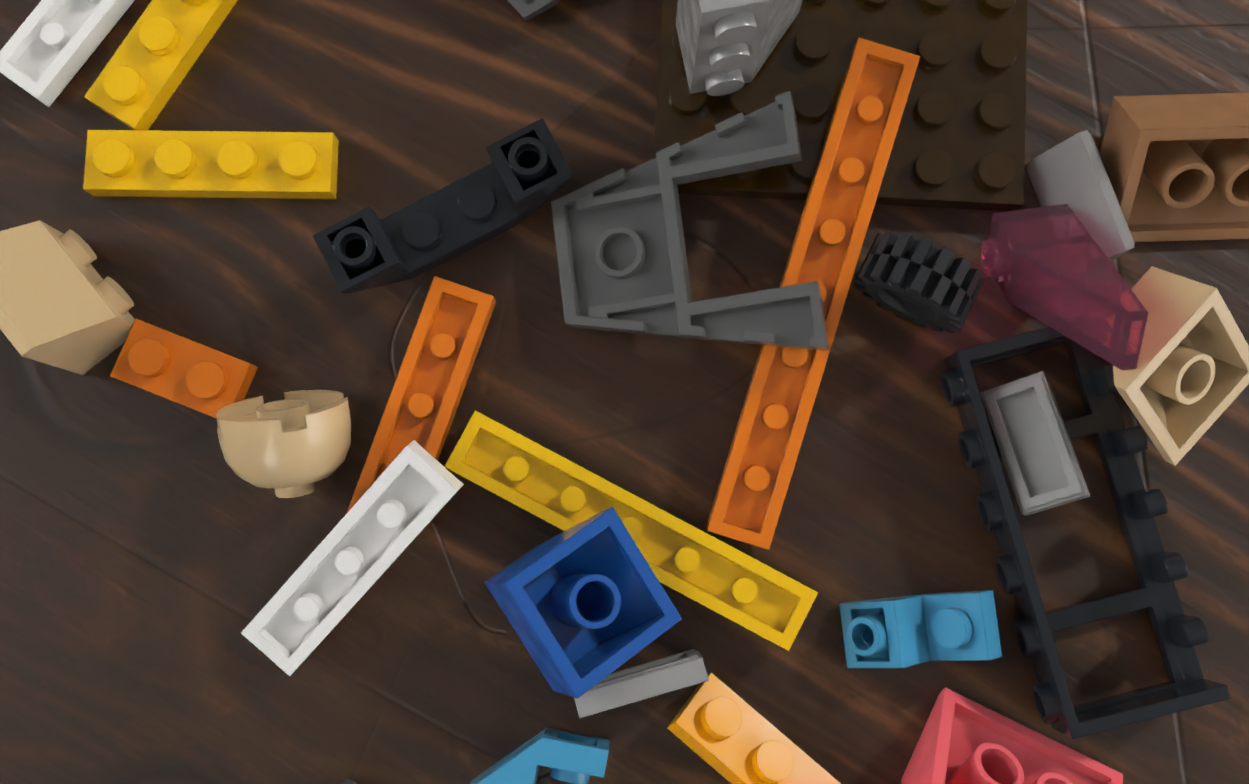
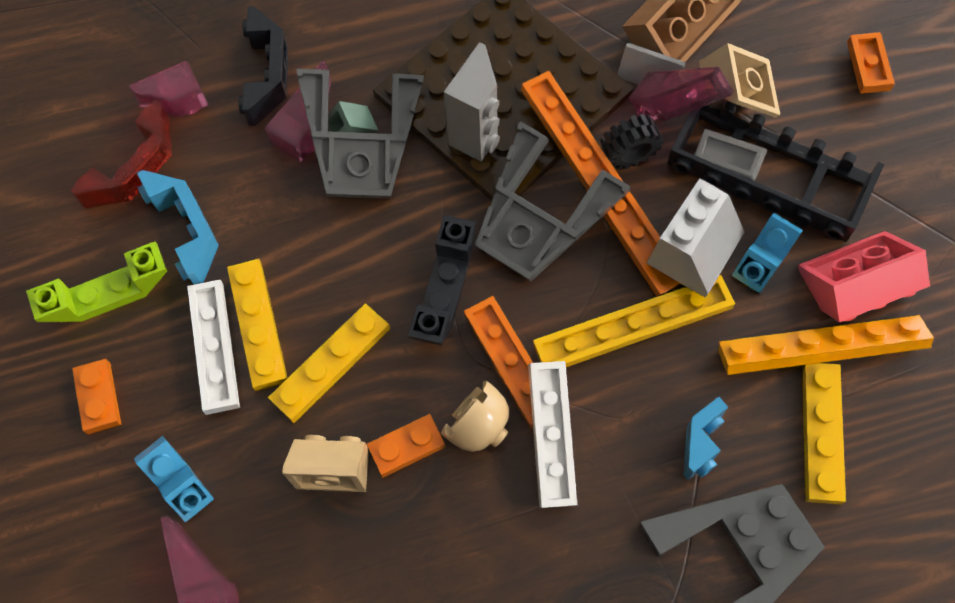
camera: 45 degrees left, 15 degrees down
blue slope [484,507,682,699] -> none
light grey tile [574,649,709,718] -> none
none -> light grey slope [647,178,744,298]

